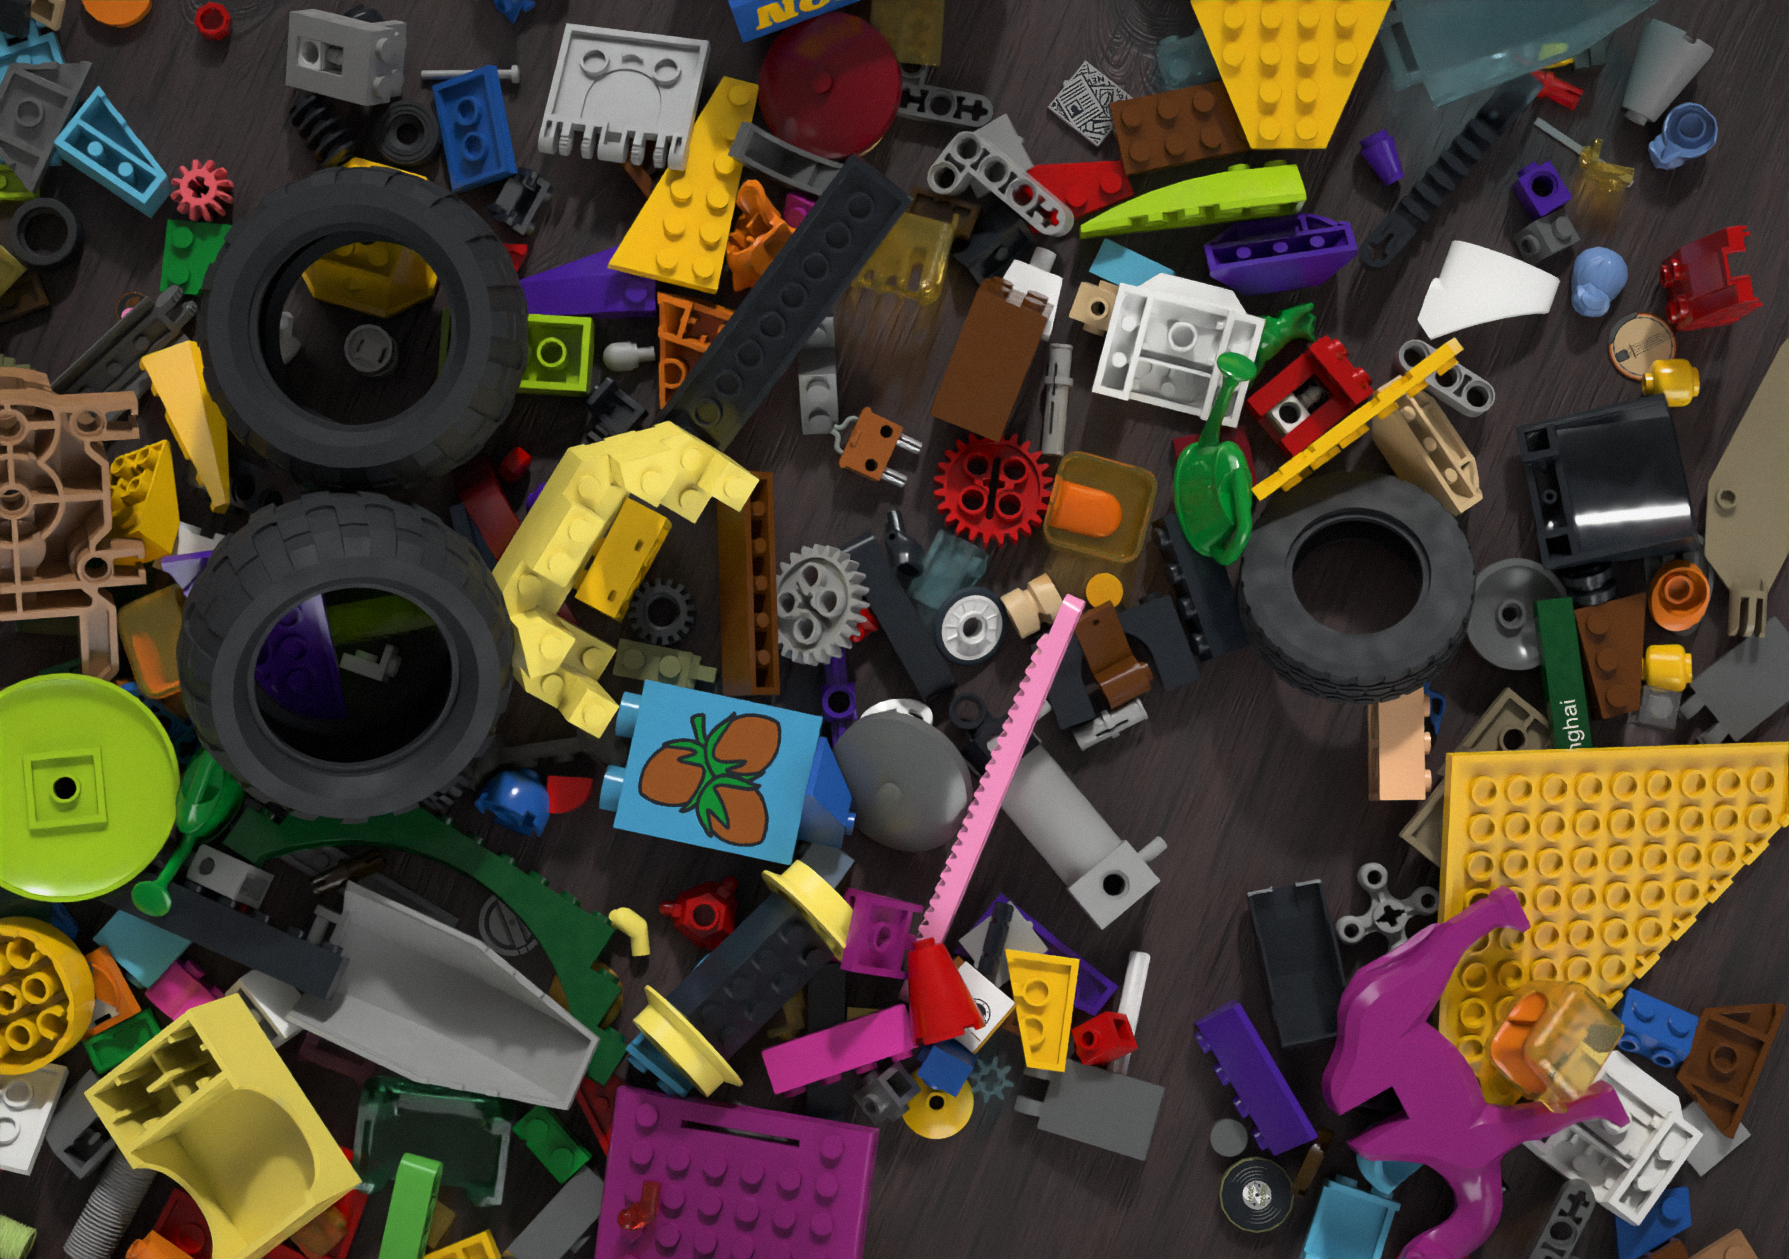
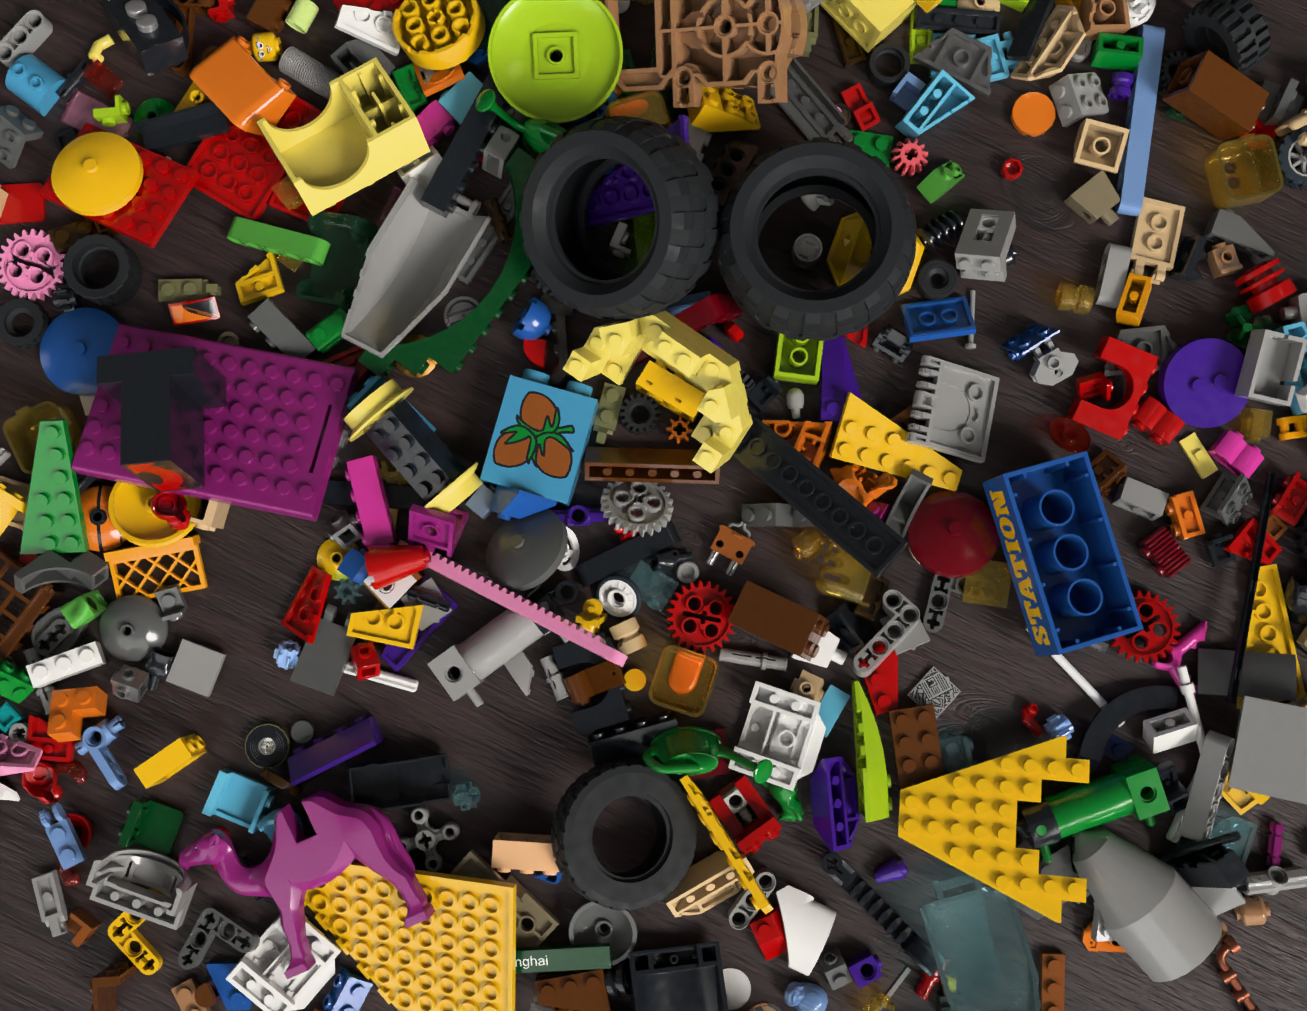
camera: 90 degrees right, 0 degrees up
yellow wedge [139,340,230,514] -> none
light yellow arm [608,907,650,956] -> none
clear red arm [617,1180,662,1231] -> none
red rock [659,876,739,953] -> none
clear yellow piece [1484,980,1625,1114] -> none
none -> light blue gear [273,640,302,670]
none -> red wing [281,565,332,644]
none -> clear light blue gear [452,781,481,811]
none -> light grey slope [504,651,535,696]
none -> yellow hips [575,598,607,633]
none -> orange gear [666,416,693,445]
none -> light grey tile [677,561,699,584]
none -> white sticker [723,968,751,1010]
none -> red slope [749,904,787,961]
none -> clear yellow head [791,529,825,562]
none -> red slope [839,82,881,131]
none -> medium blue panel [889,71,926,111]
none -> bright green slope [916,160,965,204]

